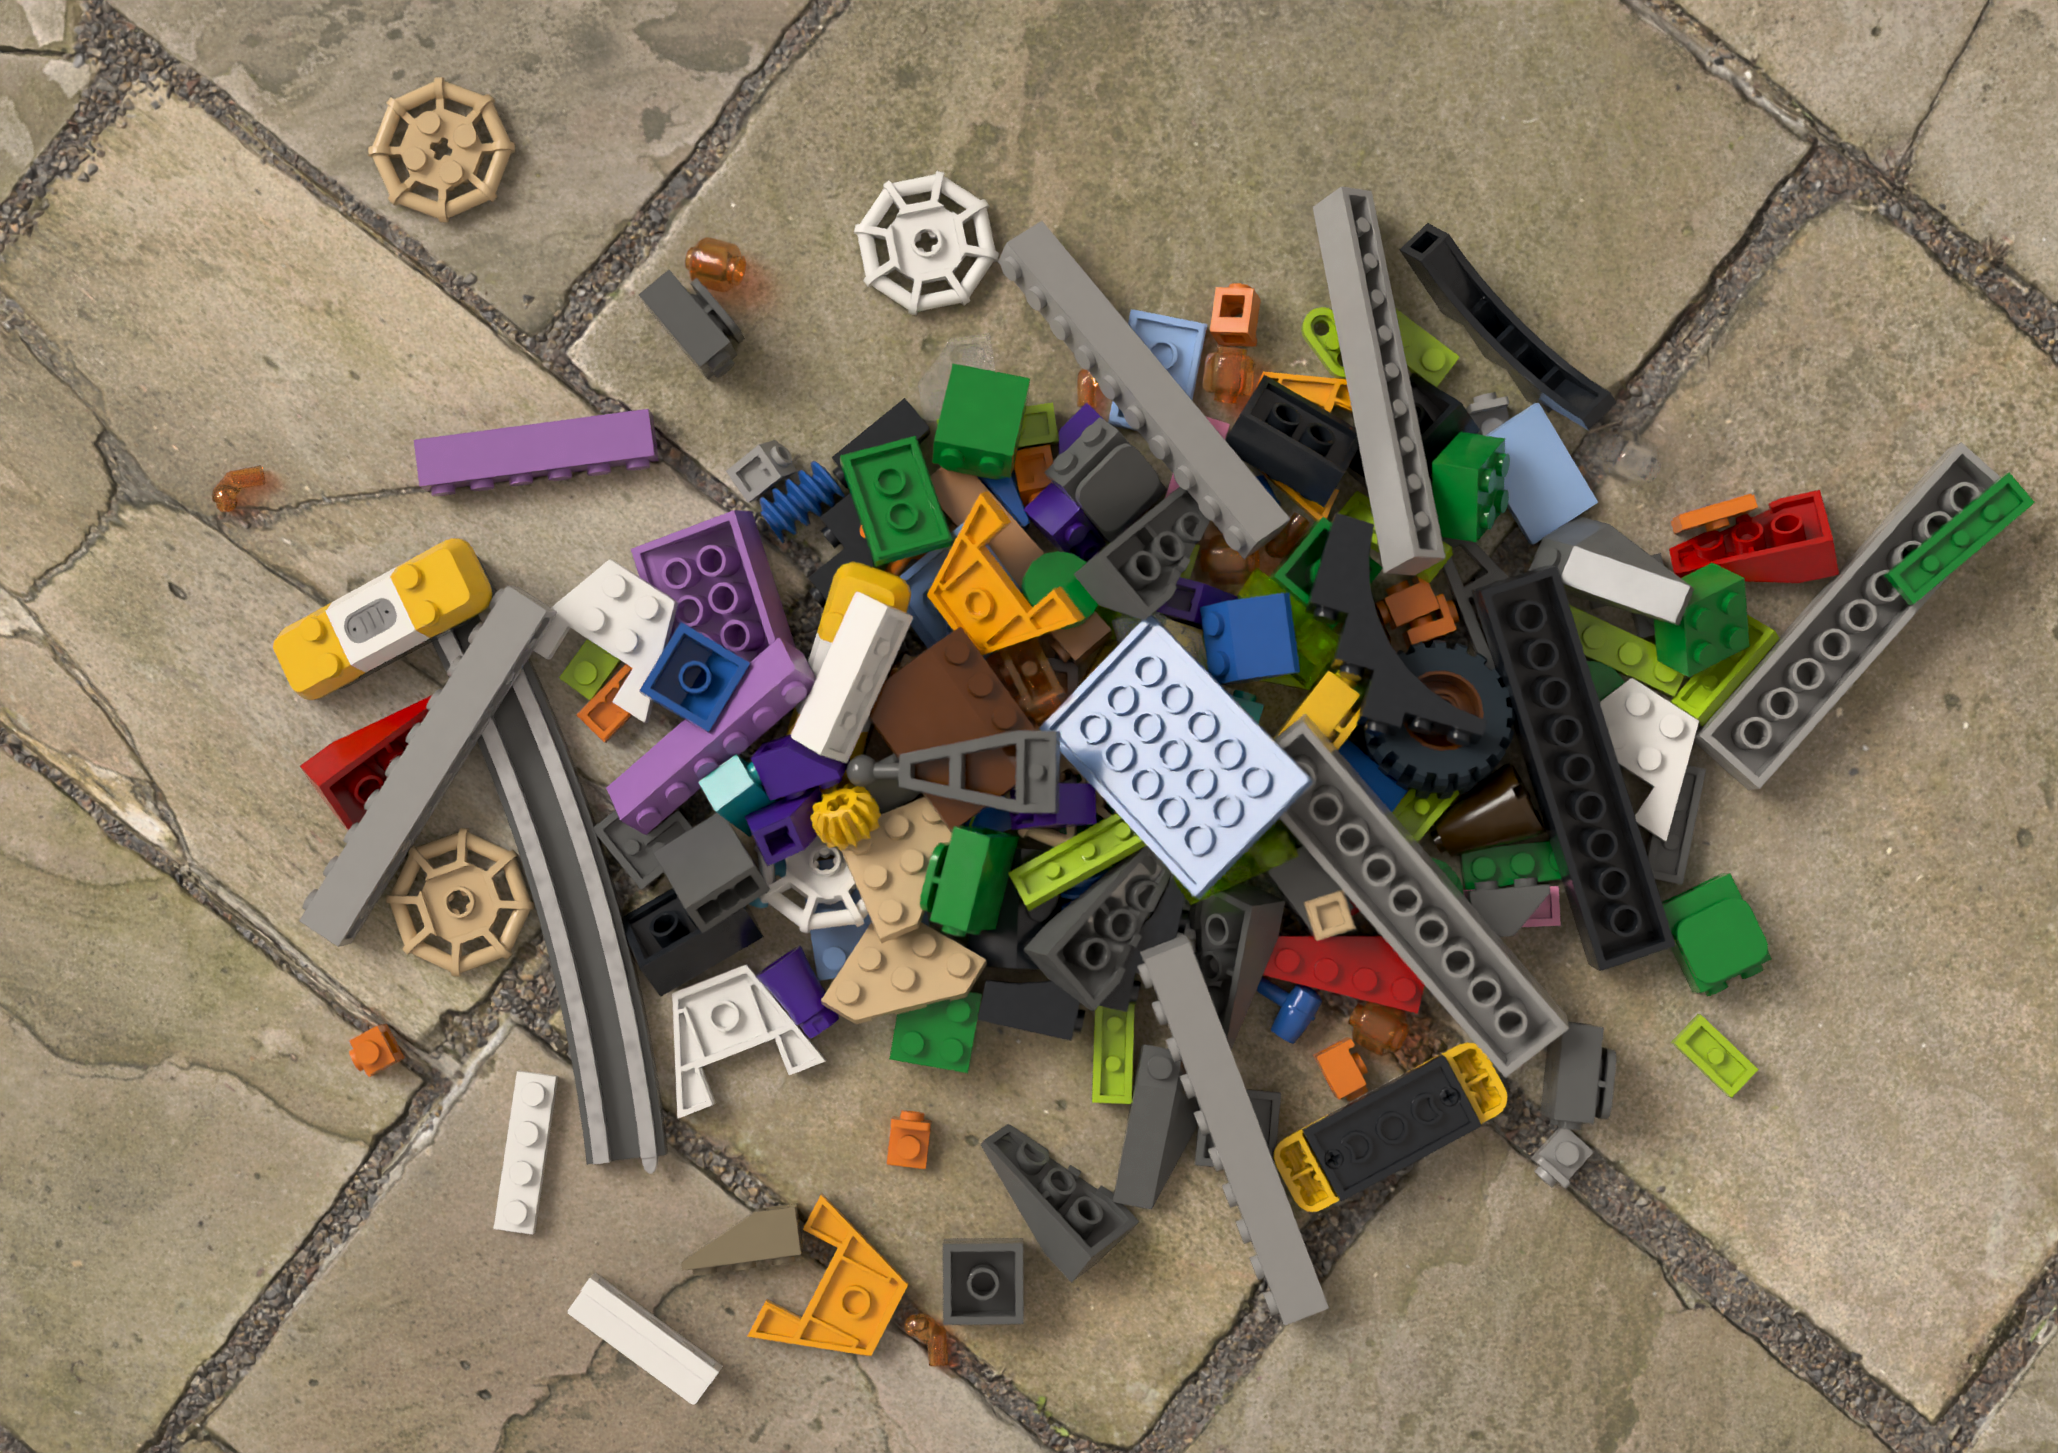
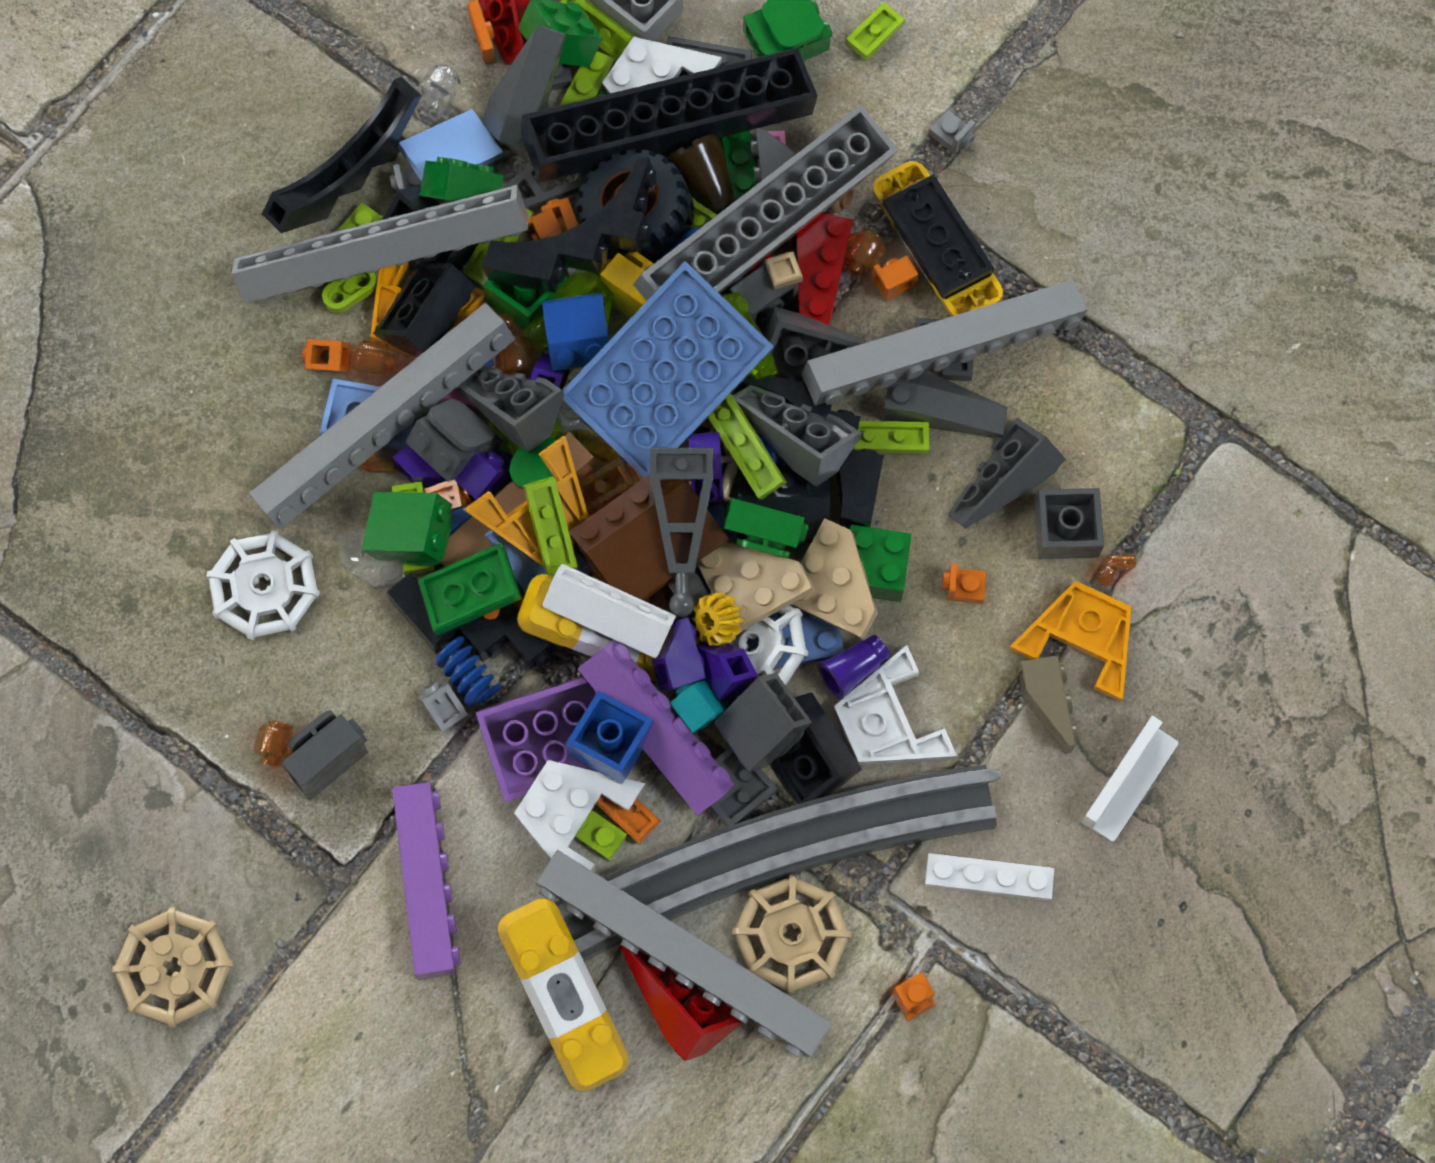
camera: 90 degrees left, 15 degrees down
clear orange arm [212,465,265,512] -> none
blue piece [1256,976,1322,1044] -> none
dark grey brick [1540,1022,1616,1130] -> none
none -> lime plate [523,477,578,575]

